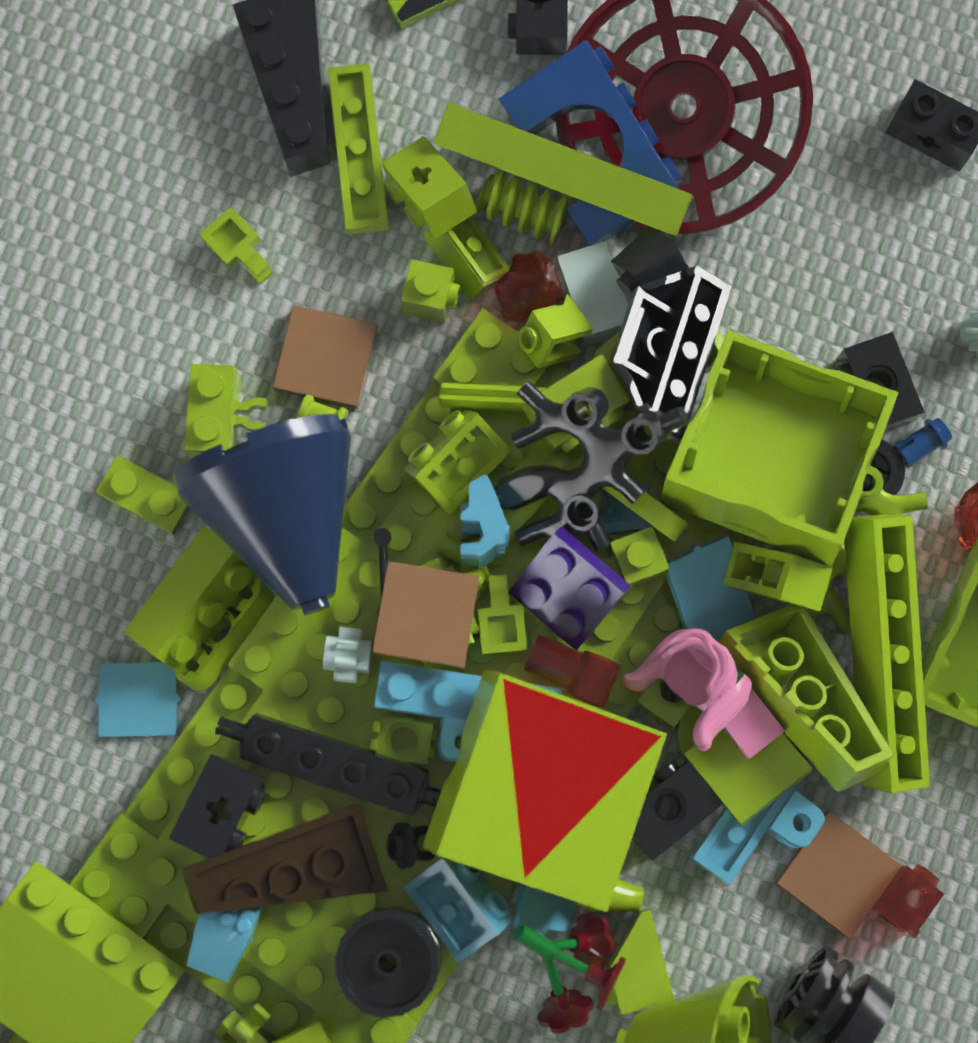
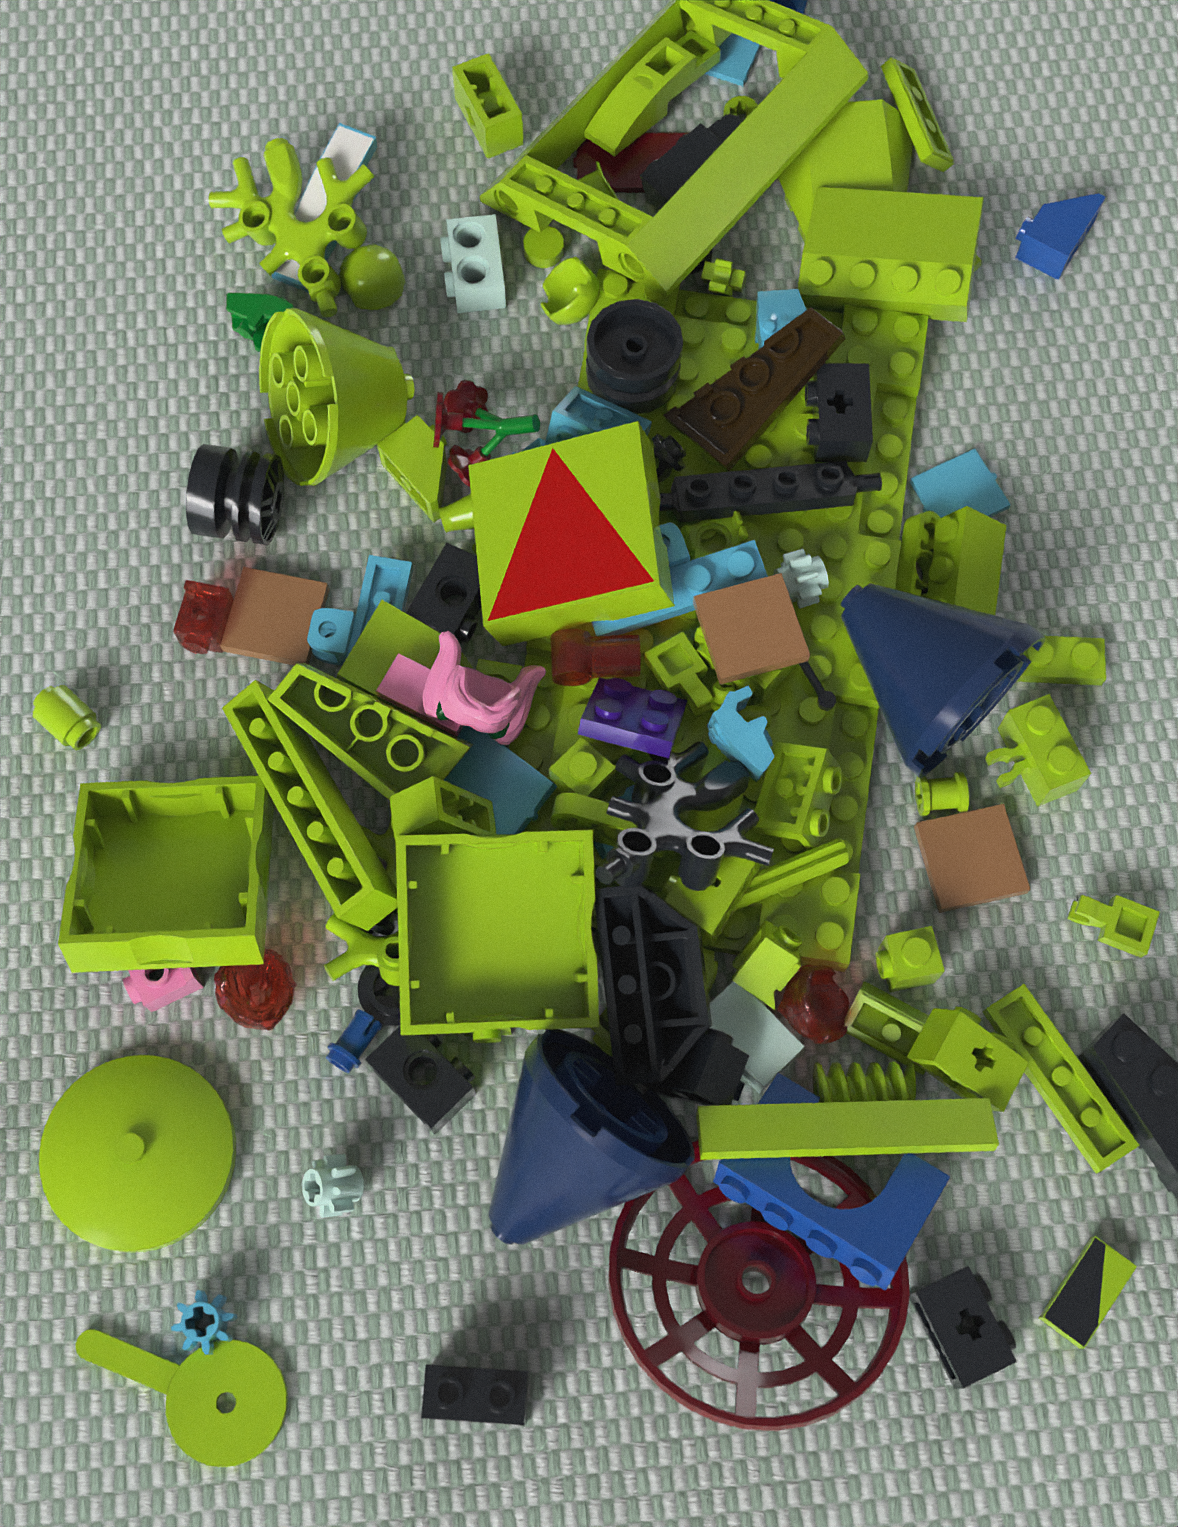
camera: 155 degrees right, 10 degrees down
none -> dark blue cone [488,1029,695,1245]

